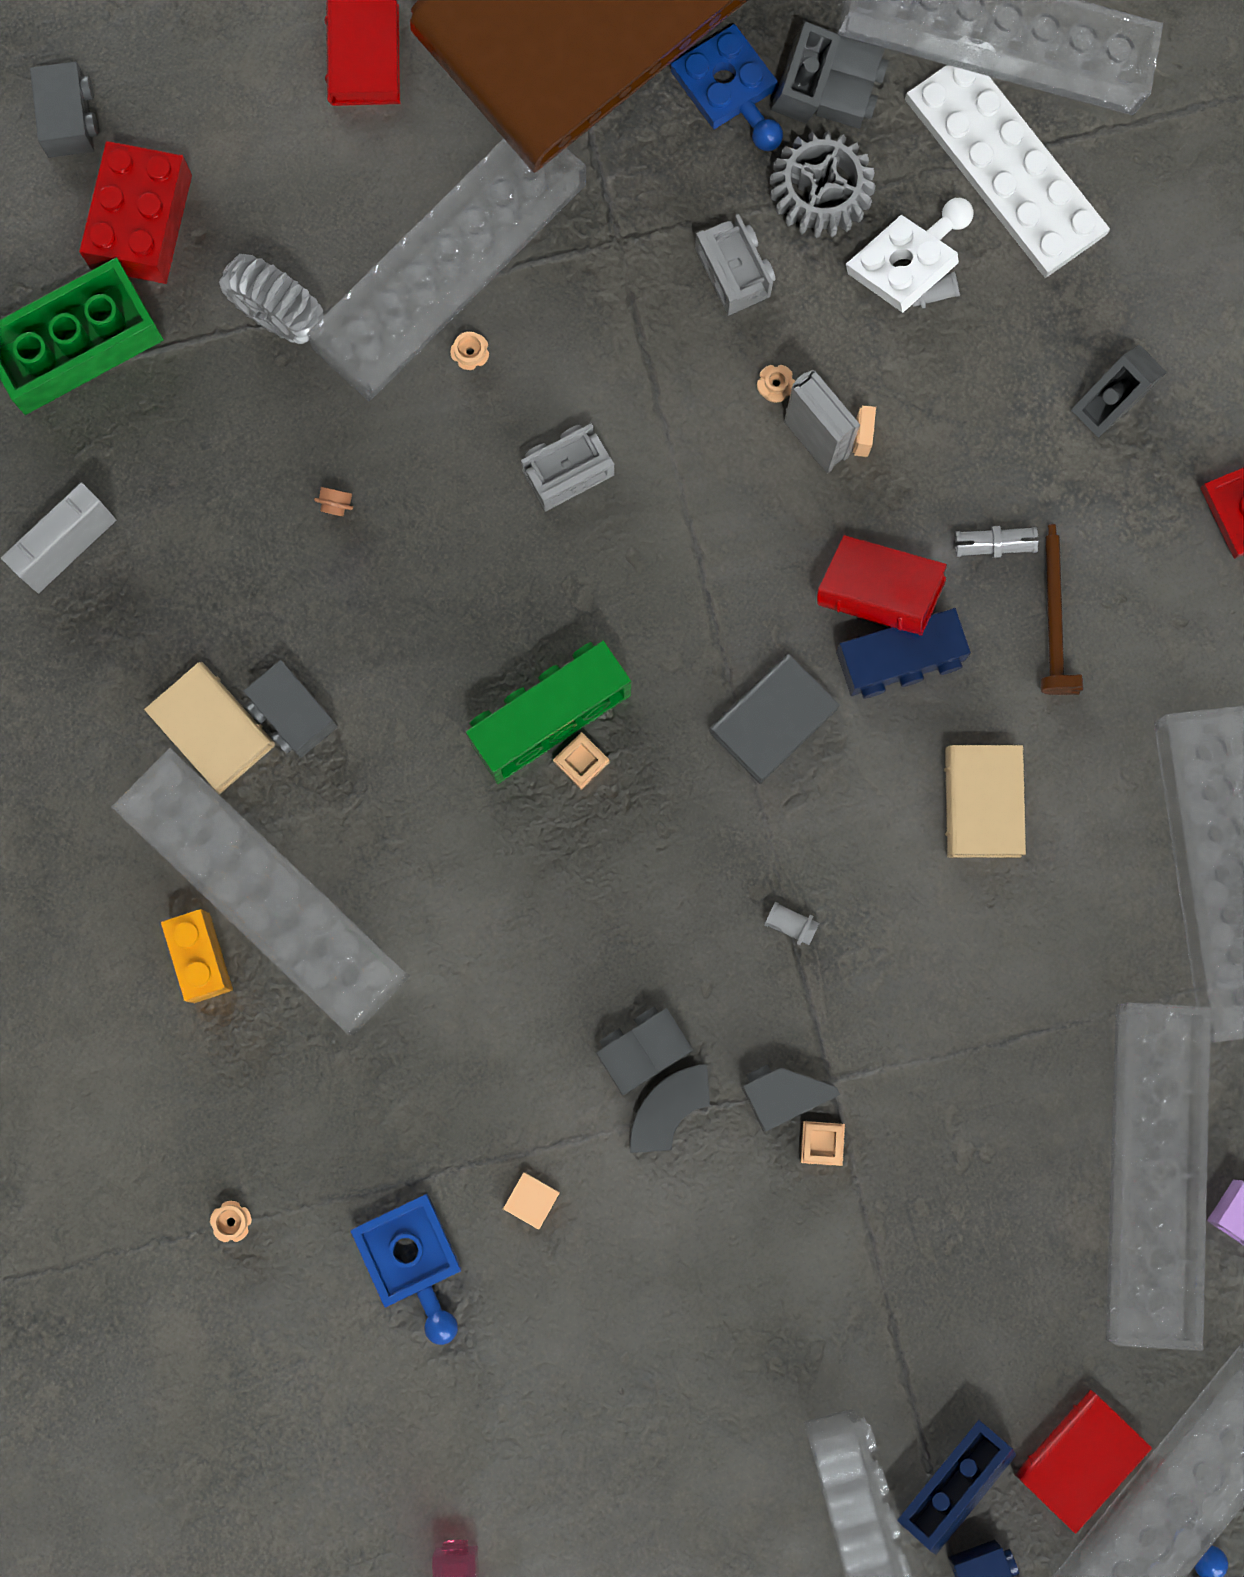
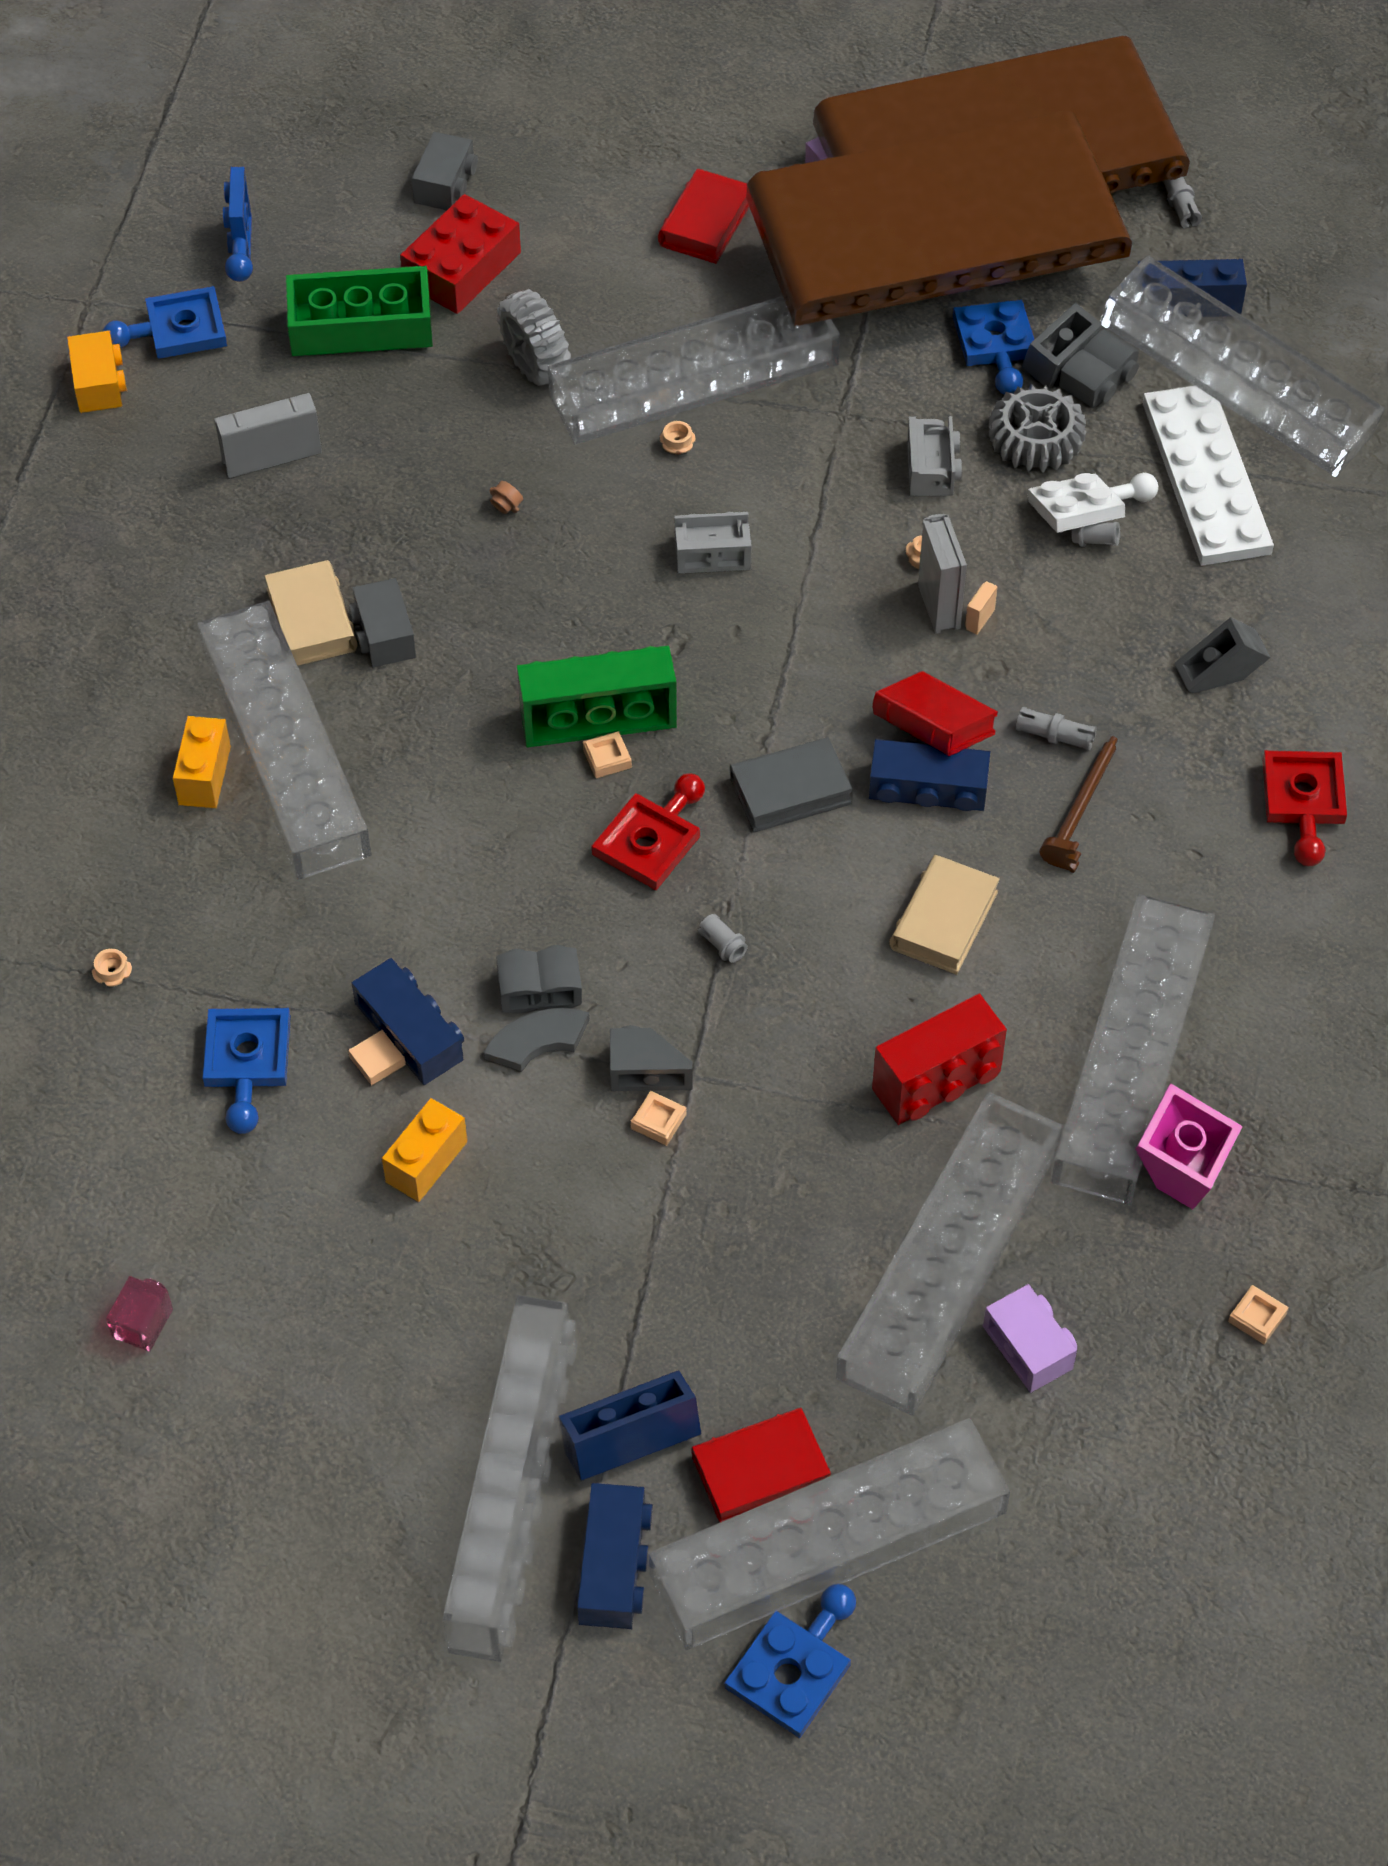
camera: 25 degrees right, 25 degrees down
none -> dark blue brick [351,958,464,1085]
none -> light orange brick [382,1098,467,1202]
none -> red plate [591,773,705,891]
none -> red brick [872,993,1007,1125]

